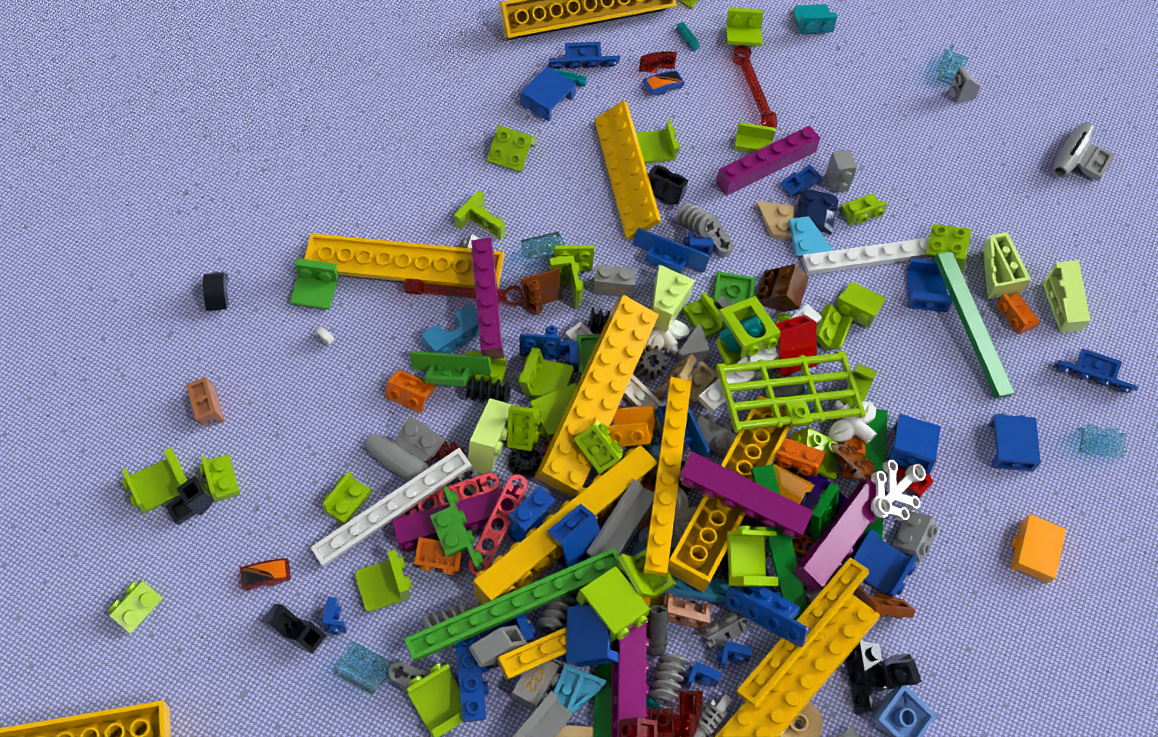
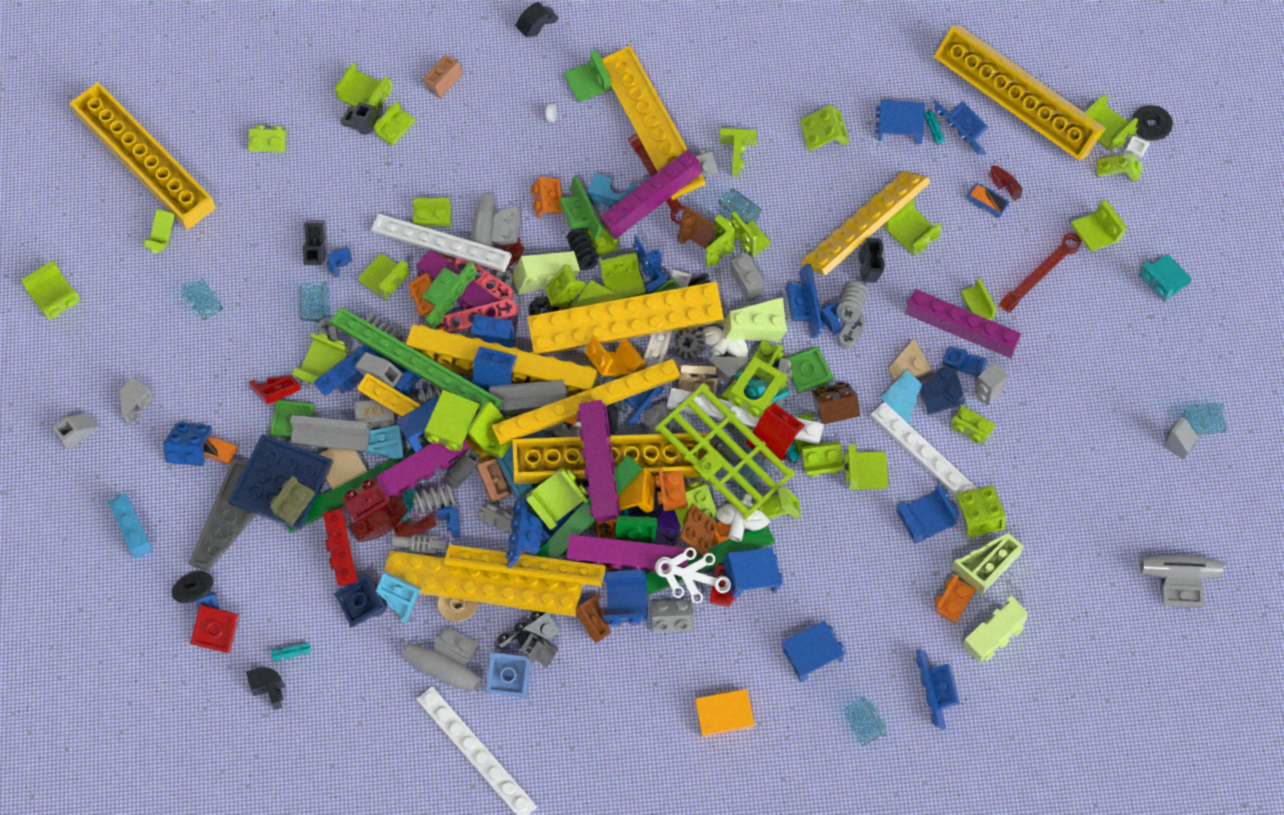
camera: 65 degrees right, 5 degrees up
slope [240,558,291,591] -> none
lime bracket [574,420,623,474] -> none
teal axle [676,22,701,51] -> none
blue bracket [716,641,753,669] -> none
tile [934,252,1014,399] -> none

